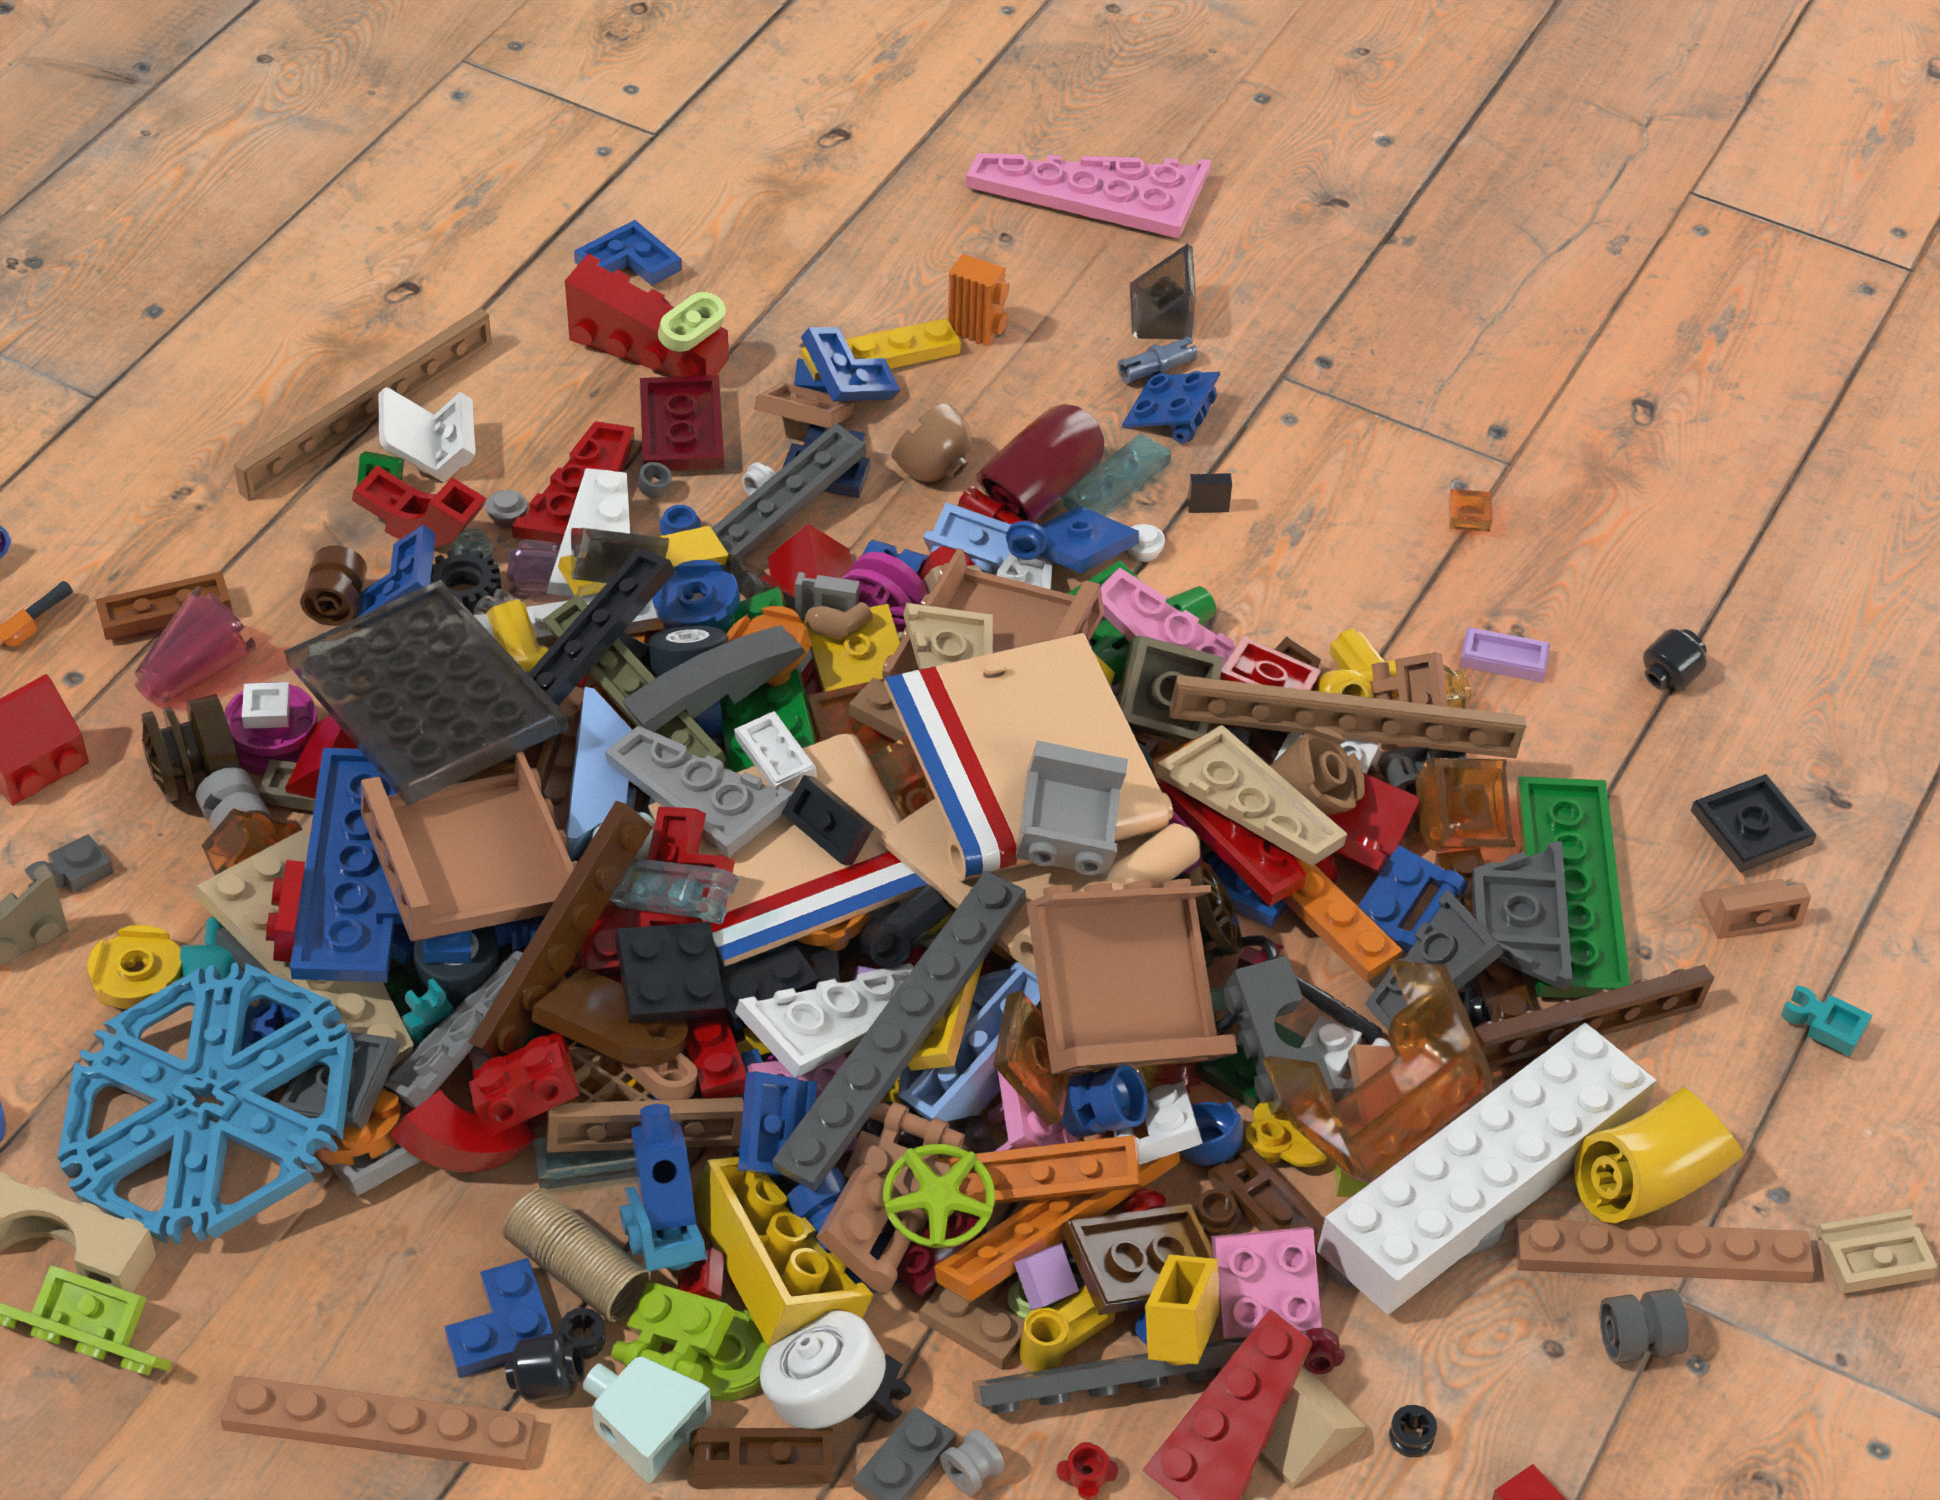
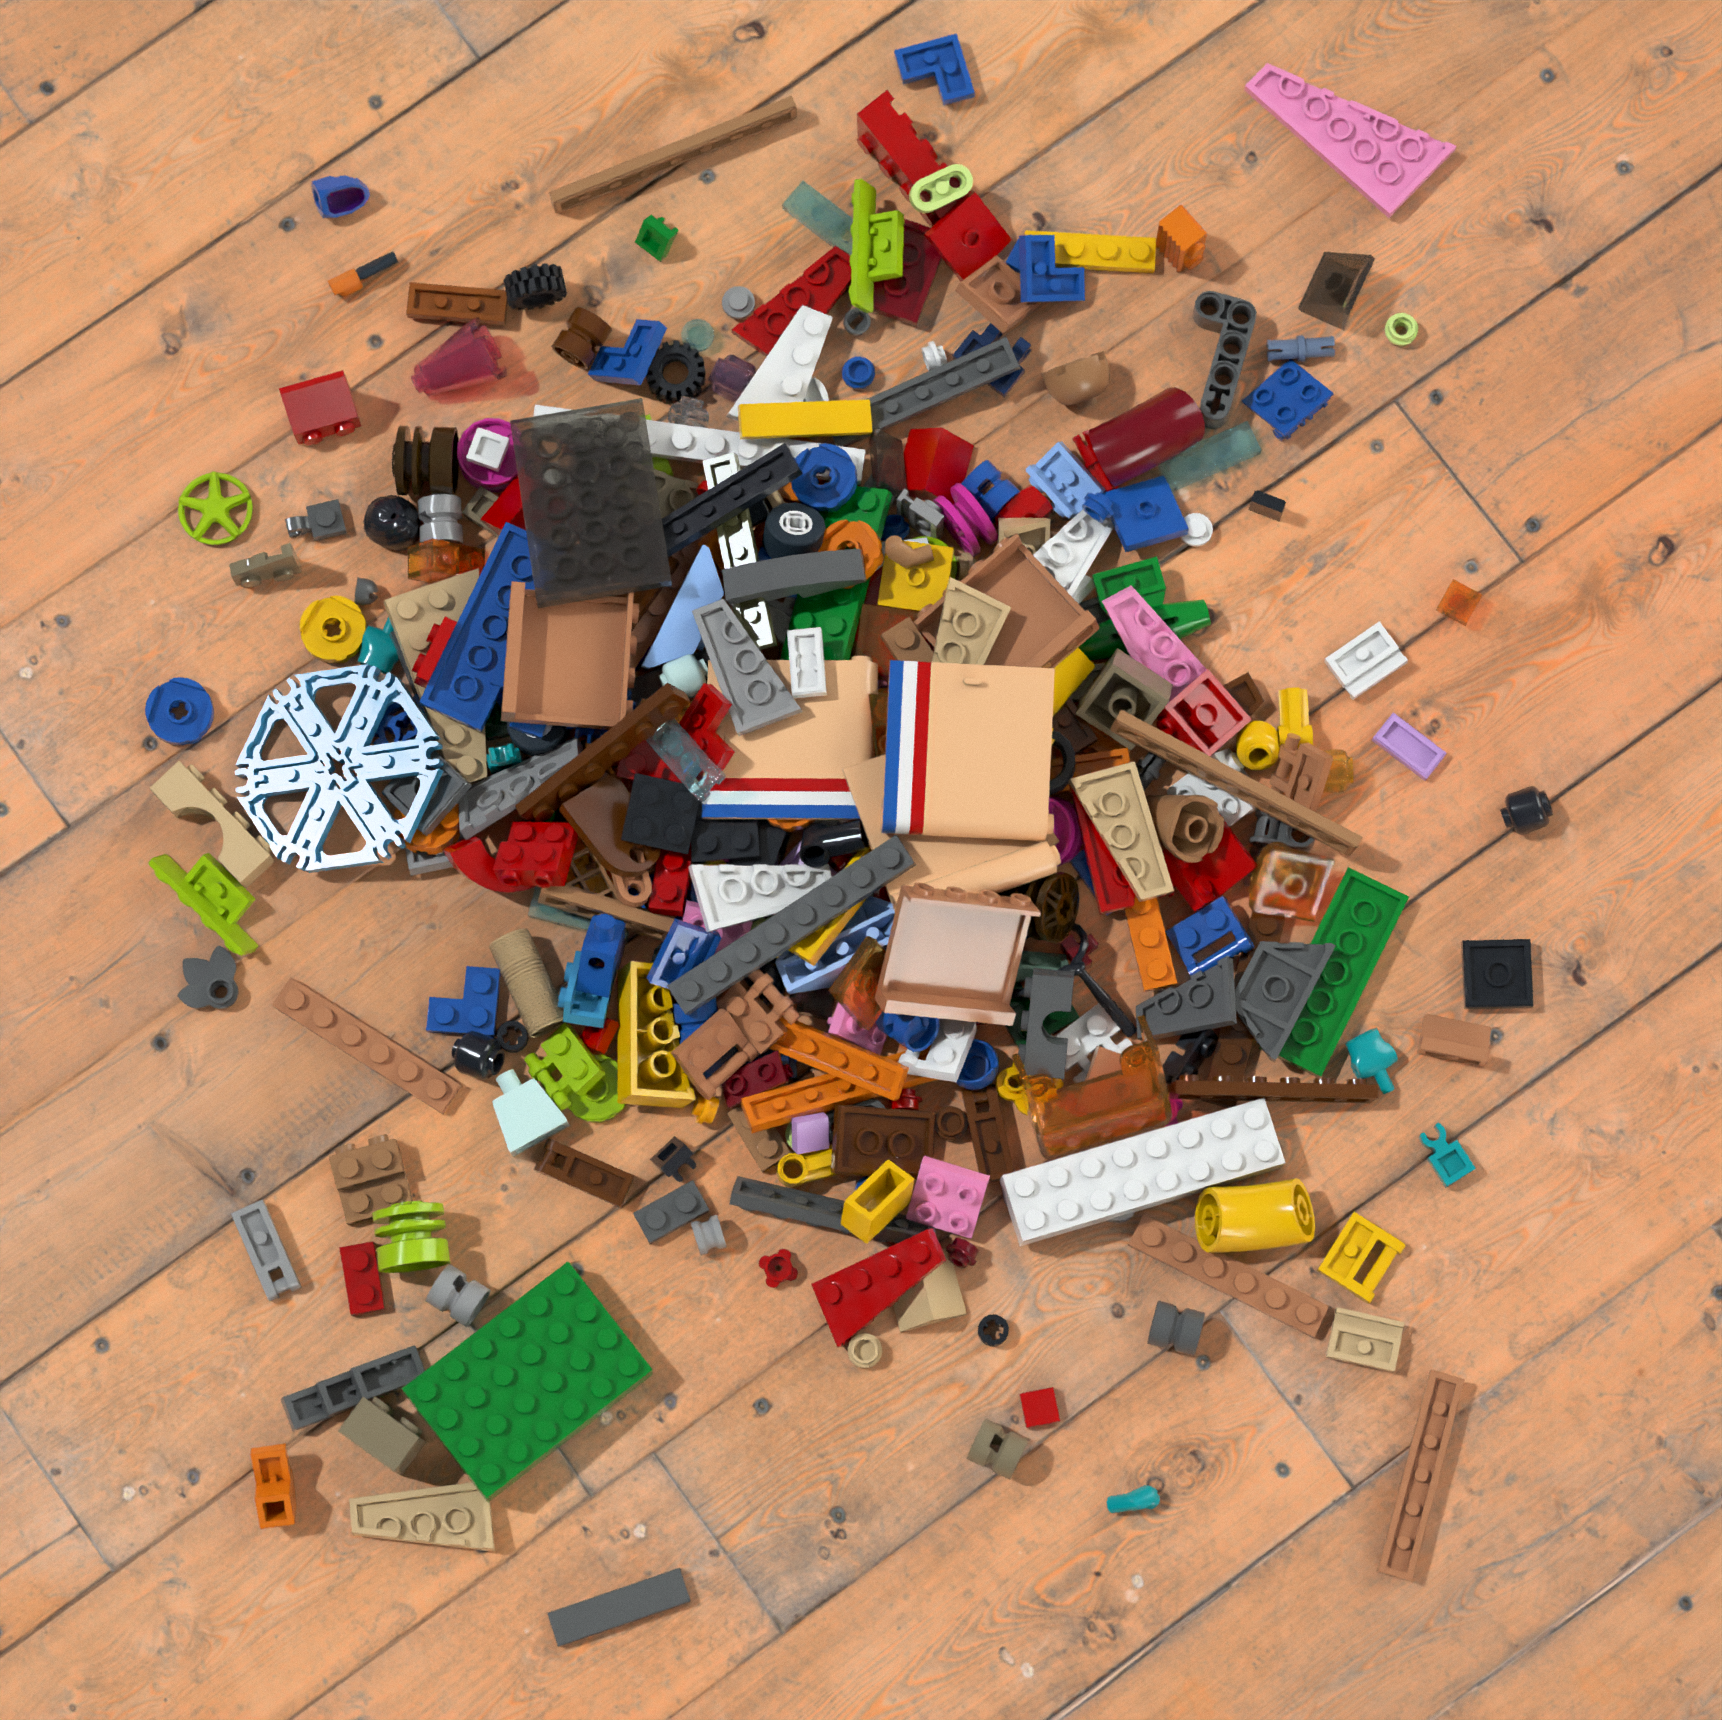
camera: 30 degrees right, 30 degrees up
red arch [352,466,487,547] -> none
white bracket [378,387,476,482] -> none
yellow piece [486,599,548,690] -> none
clear smoke slope [571,528,669,583] -> none
white wheel [760,1310,886,1429] -> none
black plate [782,775,874,866] -> none
lime wheel [883,1144,995,1248] -> none
light grey panel [1016,740,1128,877] -> none
none -> dark grey plate [177,946,239,1009]
none -> dark grey hinge [354,577,379,605]
none -> black hair [363,495,421,551]
none -> black tyre [503,263,567,310]
none -> light orange plate [692,1095,719,1124]
none -> clear light blue plate [782,180,853,255]
none -> lime bracket [849,179,904,313]
none -> red plate [924,190,1012,282]
none -> dark grey beam [1193,291,1256,429]
none -> yellow plate [1317,1212,1406,1304]
none -> white plate [1324,621,1408,700]
none -> teal piece [1345,1028,1398,1094]
none -> yellowish green plate [1385,313,1418,346]

